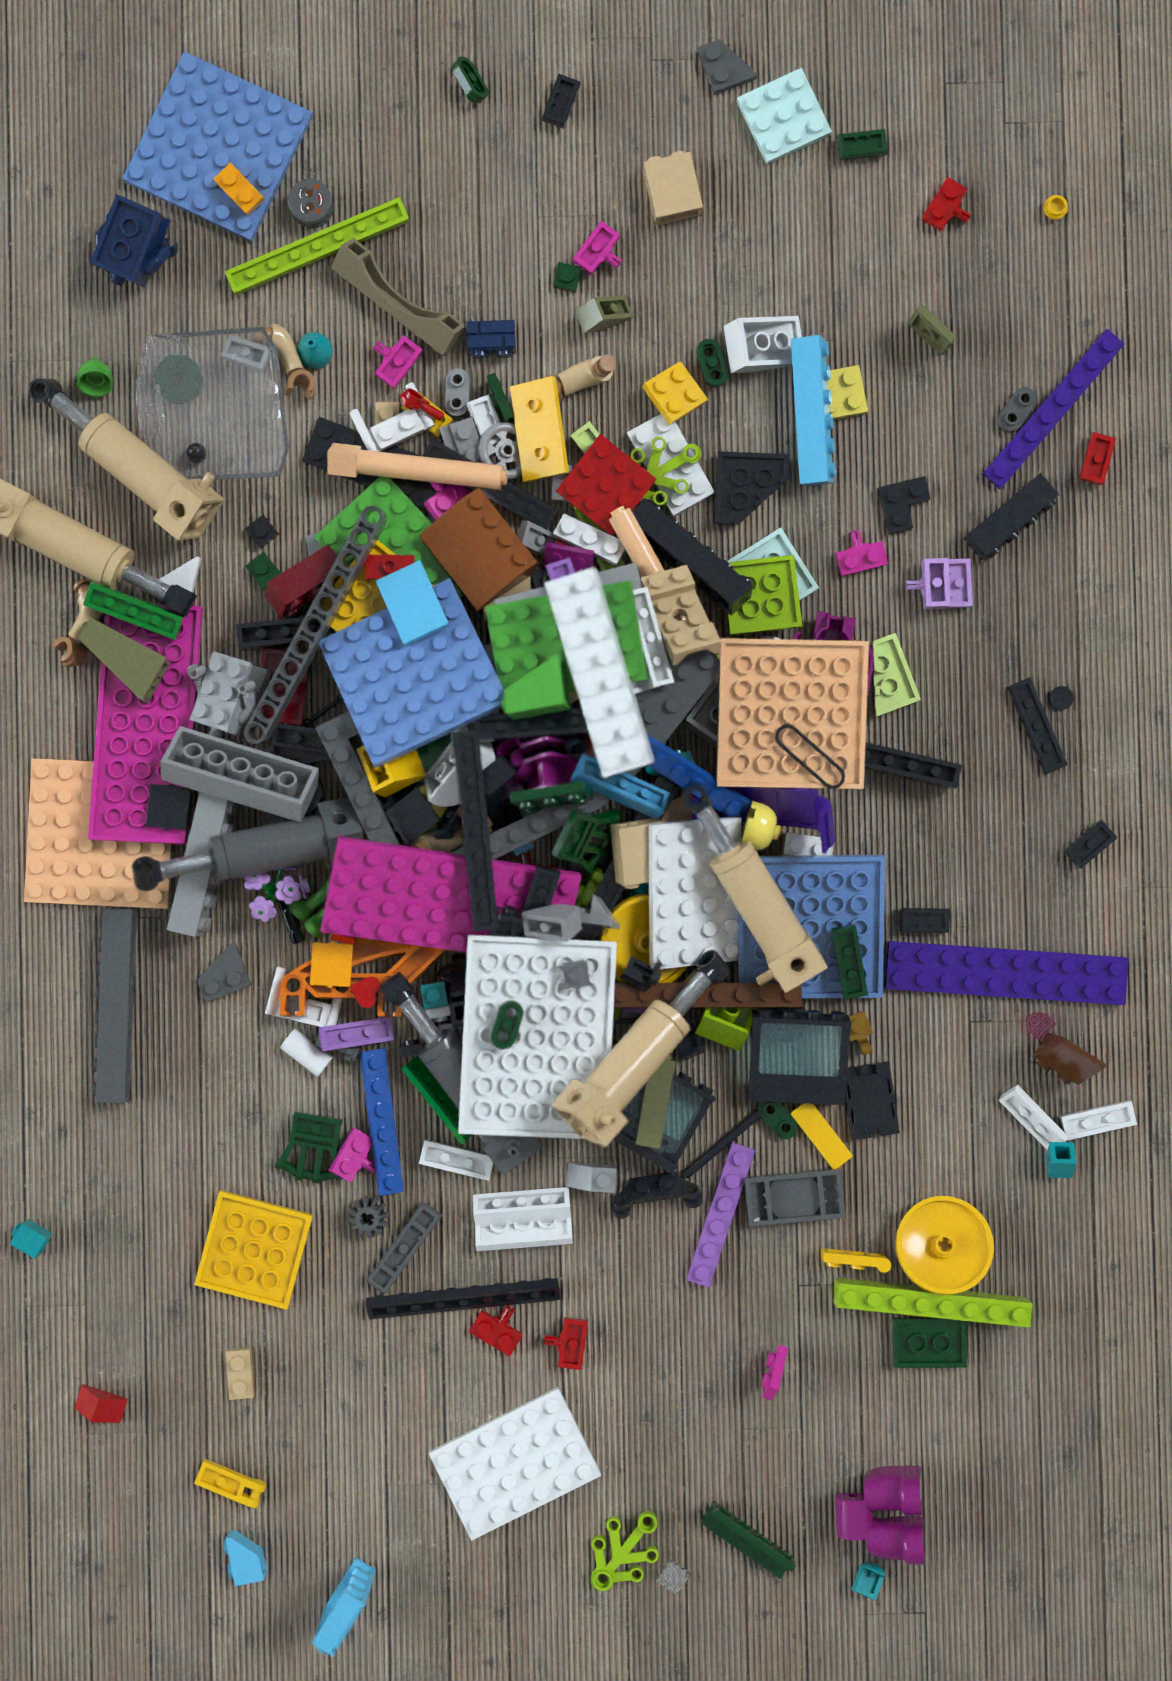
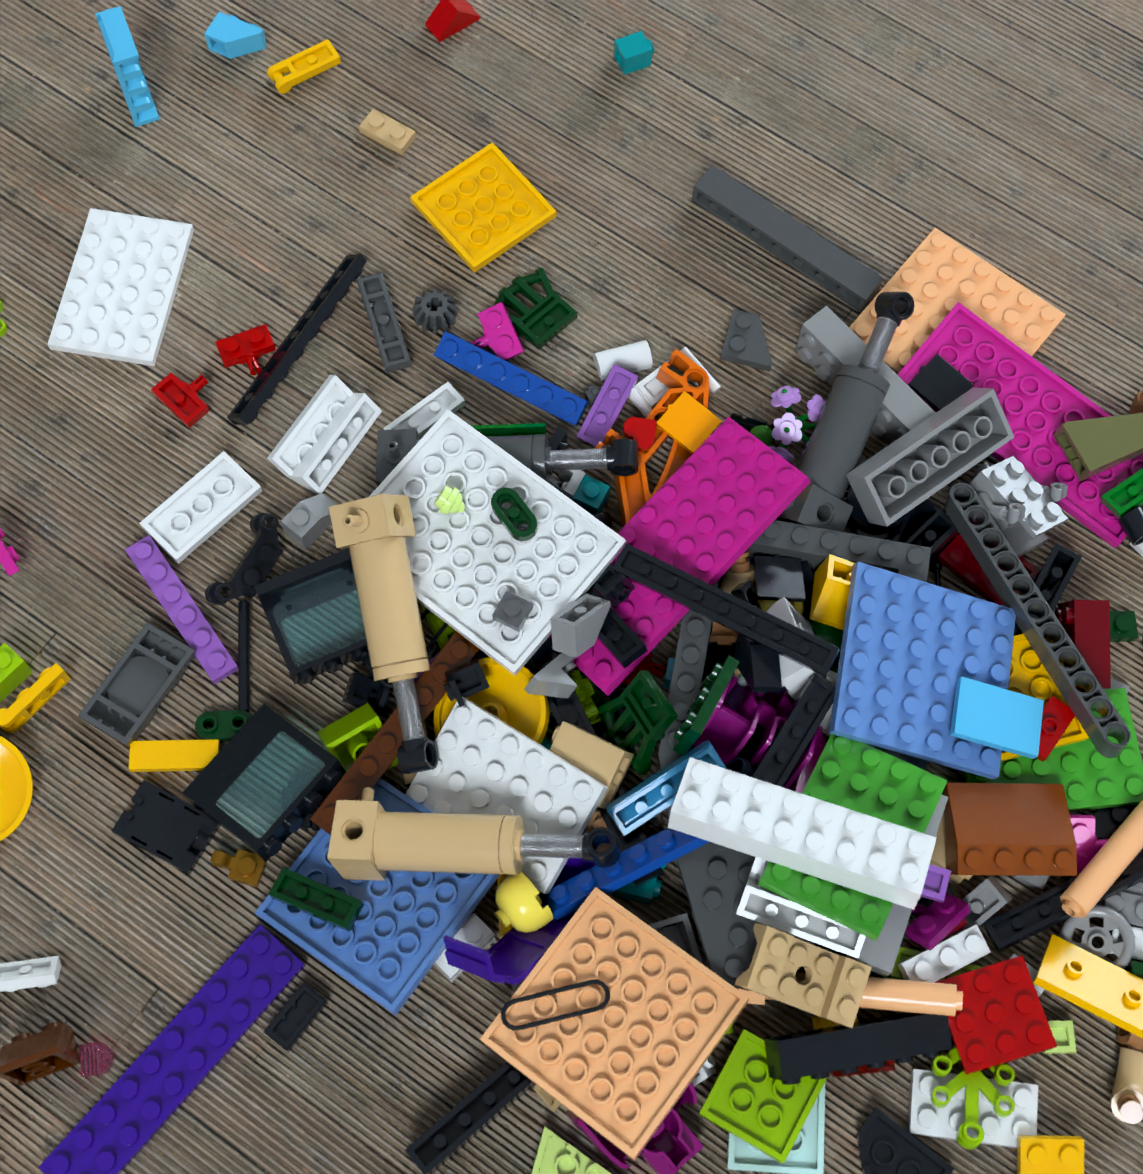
camera: 125 degrees right, 20 degrees down
bright green slope [502,655,571,720] -> none
olive slope [636,1055,676,1149] -> none
none -> white plate [139,451,262,564]
none -> yellowish green plate [434,485,465,514]

